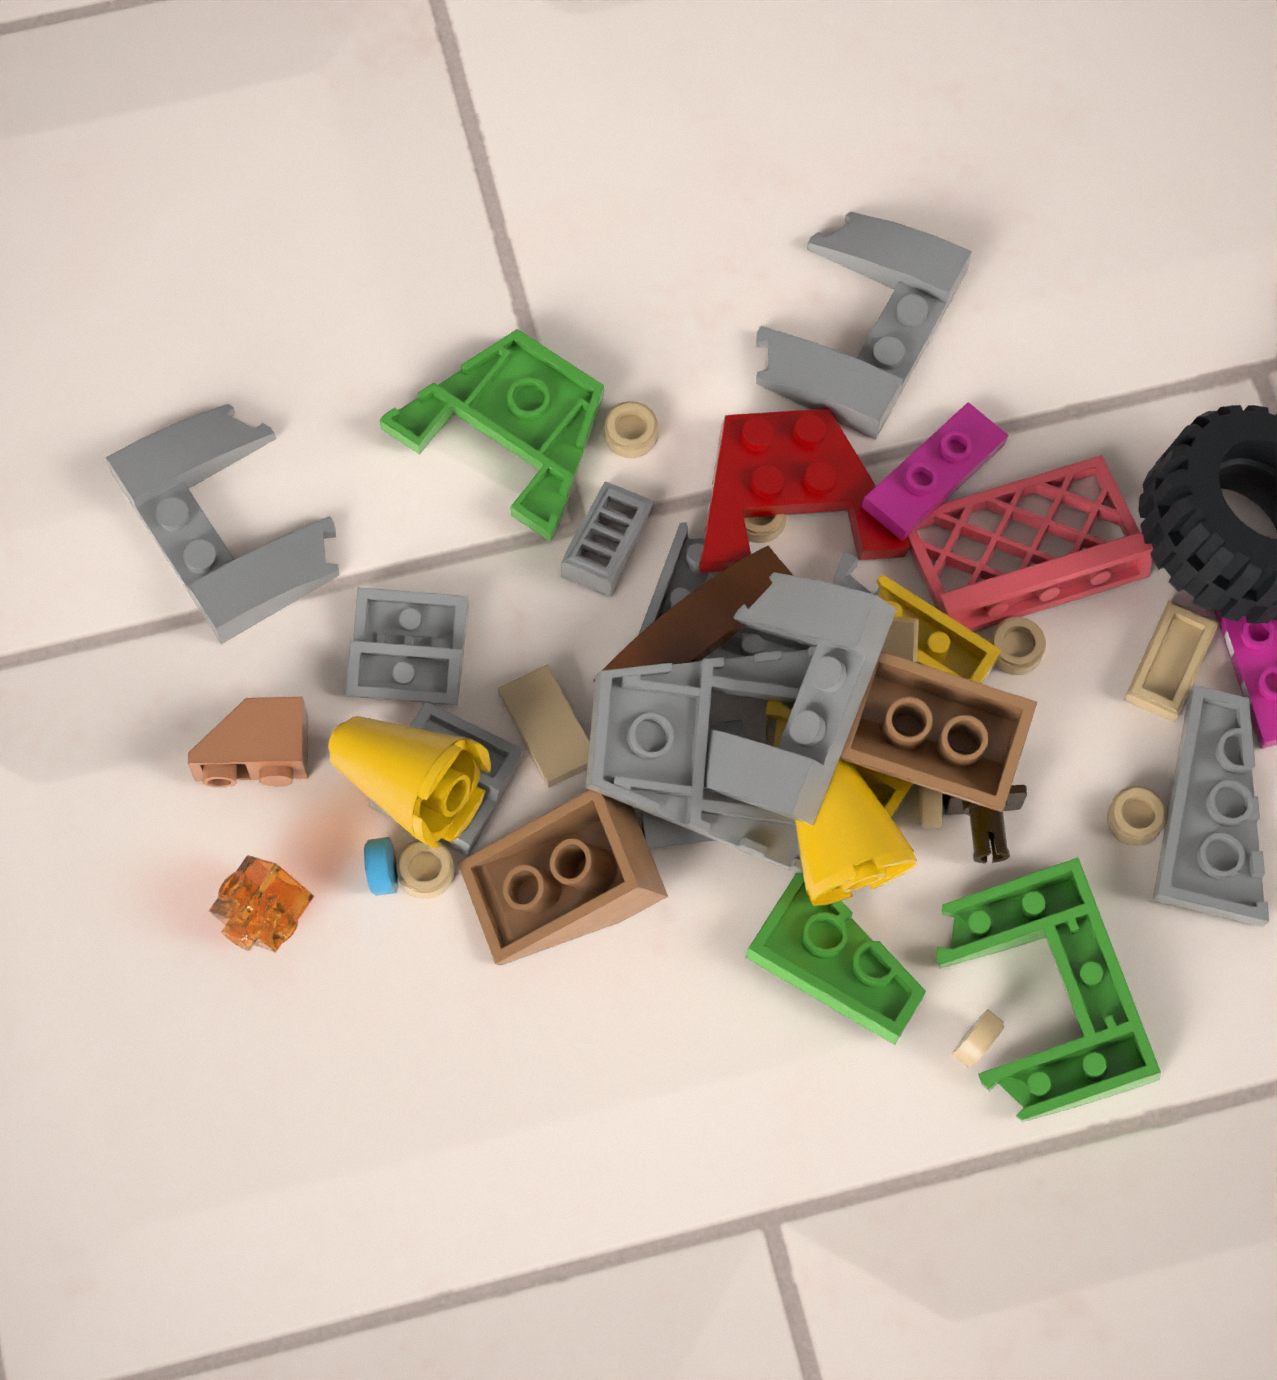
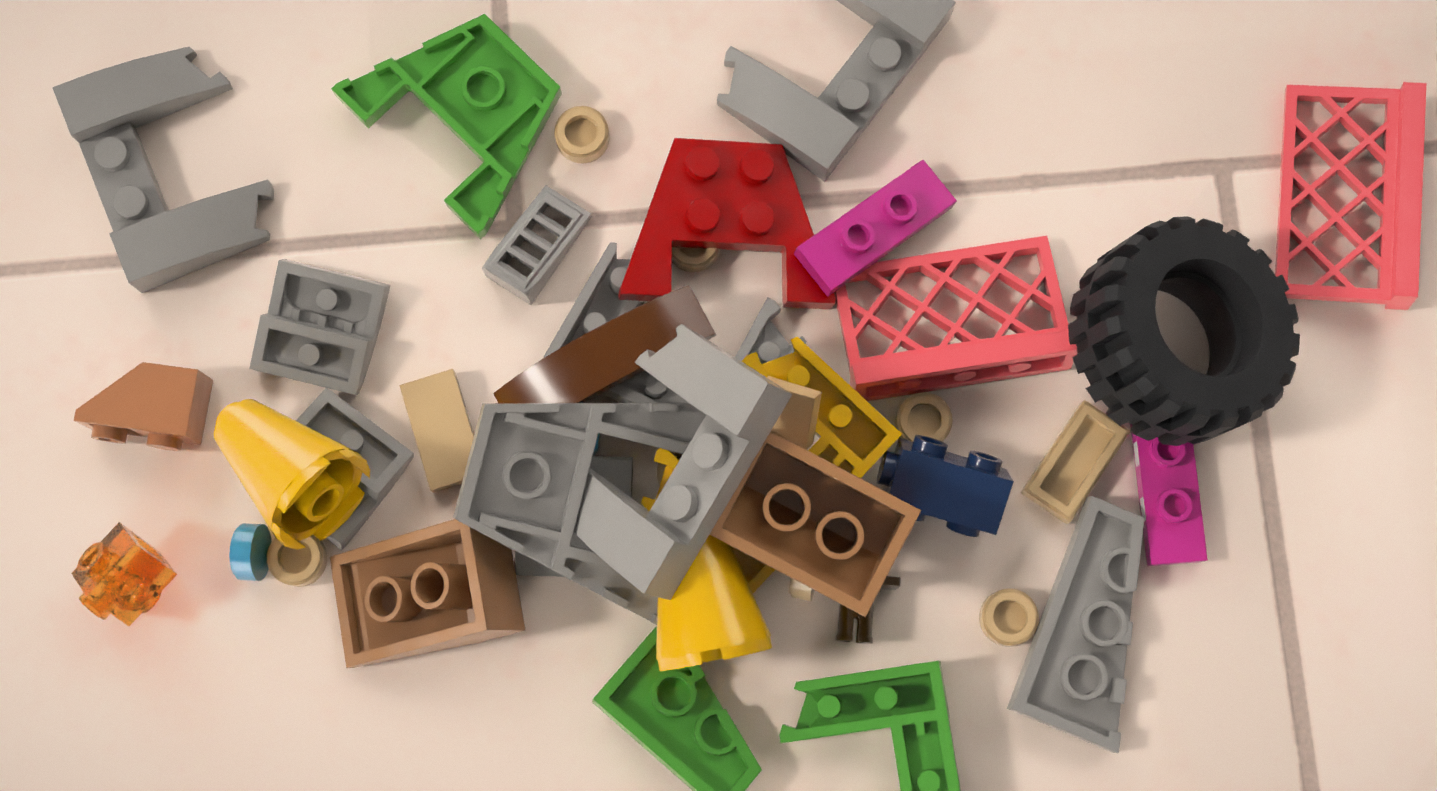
camera: 10 degrees right, 10 degrees up
none -> dark blue brick [877,435,1014,537]

